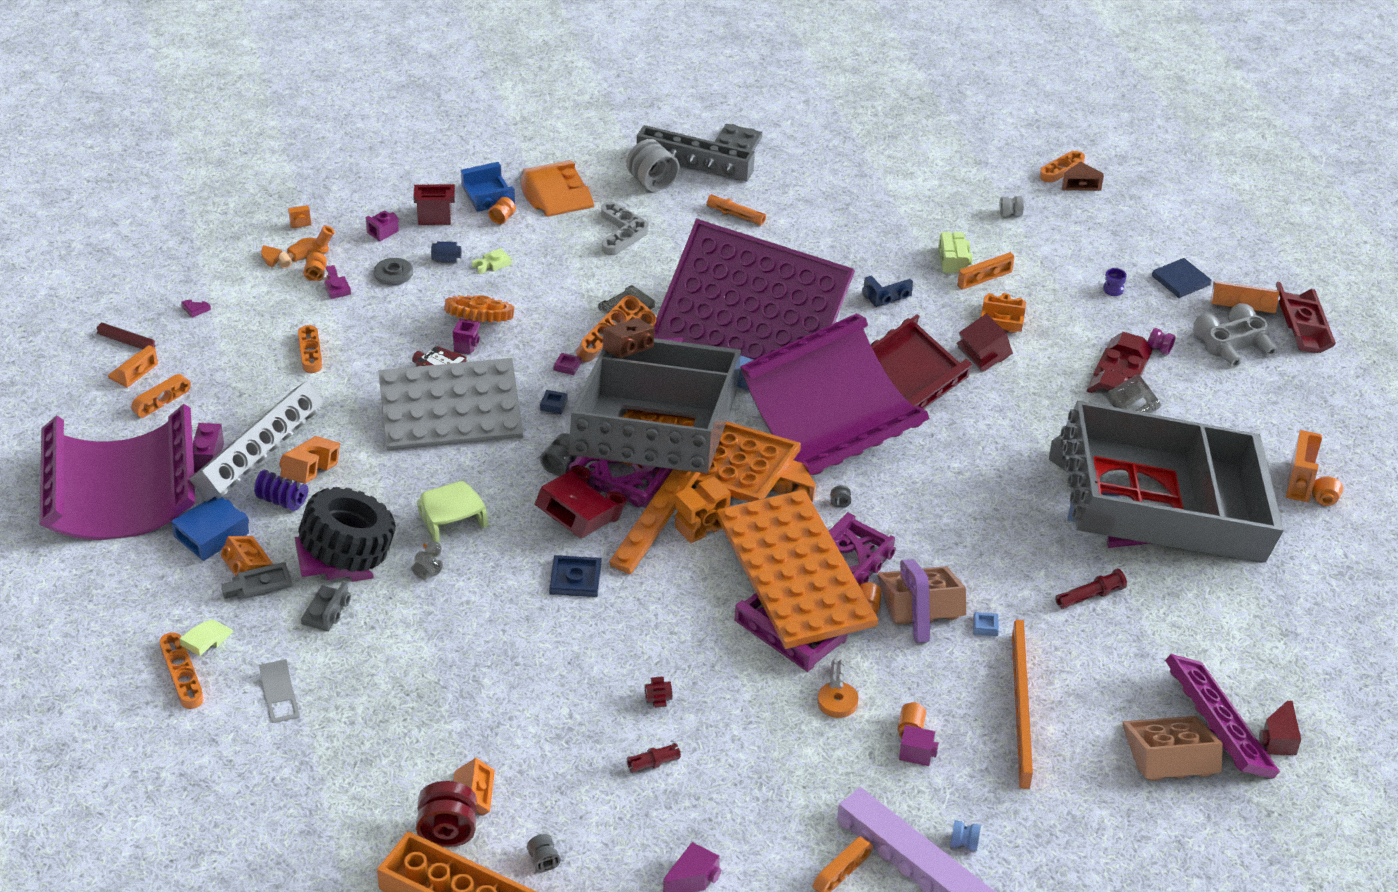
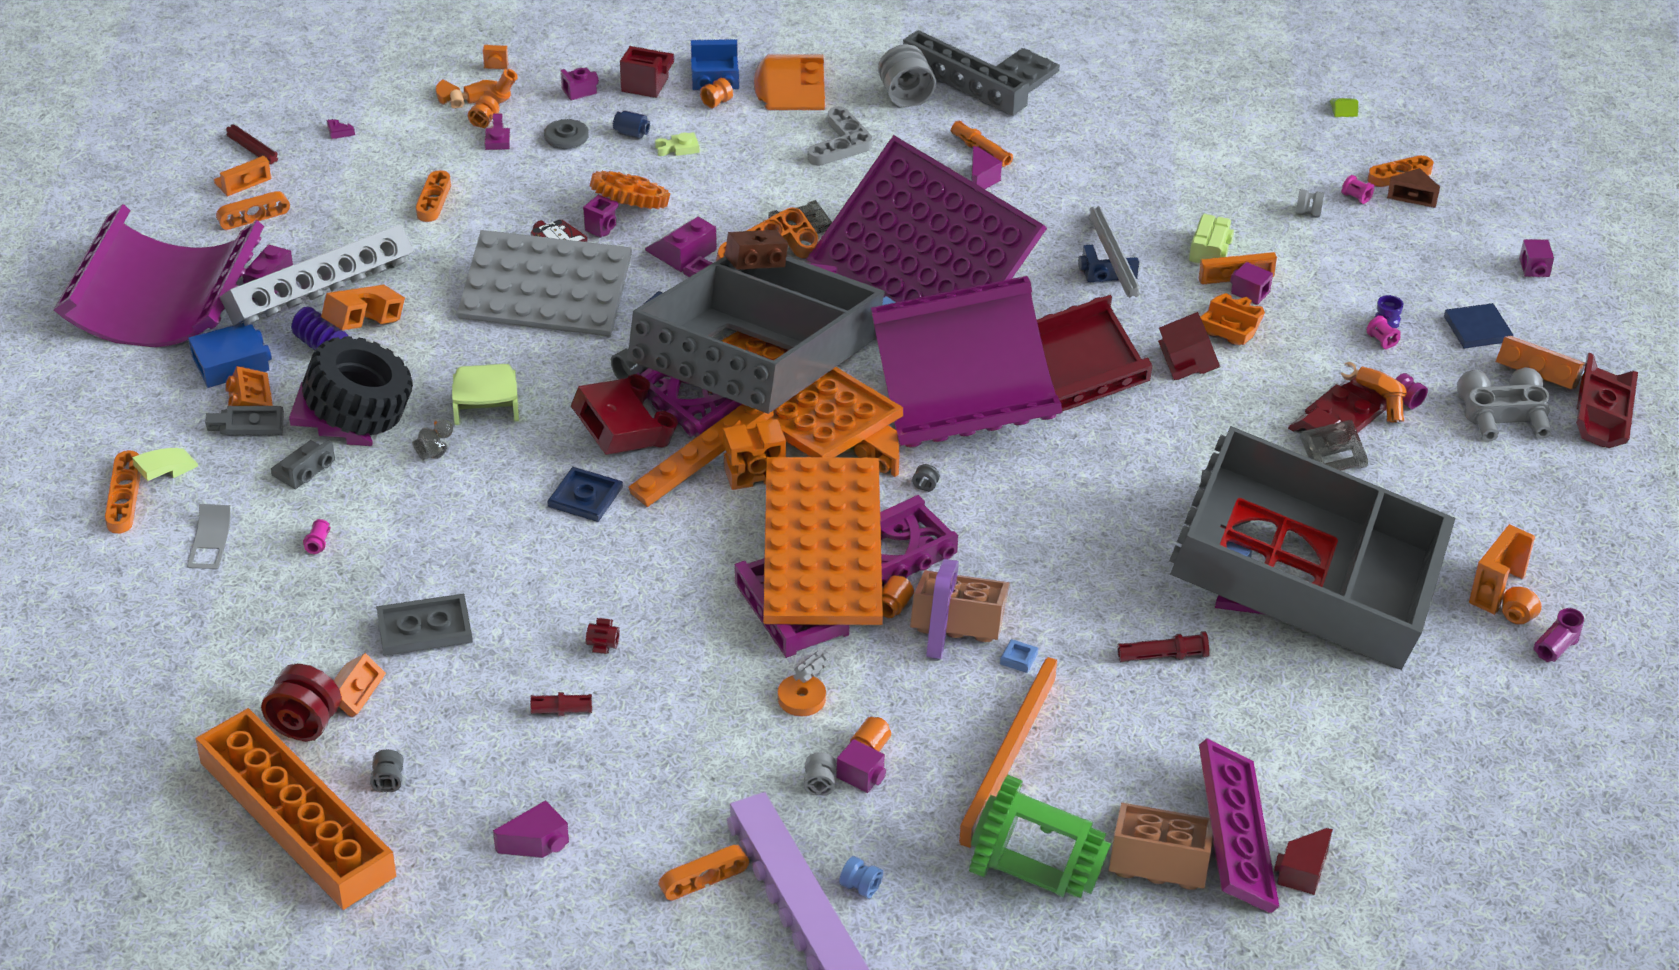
camera: 20 degrees right, 0 degrees up
none -> dark pink pin [303,519,331,554]
none -> dark grey plate [376,593,473,656]
none -> magenta slope [645,216,717,272]
none -> light grey wheel [804,752,836,796]
none -> bright green piece [969,774,1111,898]
none -> magenta slope [972,146,1002,189]
none -> light grey axle [1089,206,1140,298]
none -> magenta brick [1230,262,1273,305]
none -> lime slope [1330,98,1359,117]
none -> dark pink bush [1341,174,1375,204]
none -> orange arm [1341,362,1407,423]
none -> dark pink bush [1366,316,1401,349]
none -> magenta brick [1519,239,1554,277]
none -> magenta piece [1533,608,1584,662]

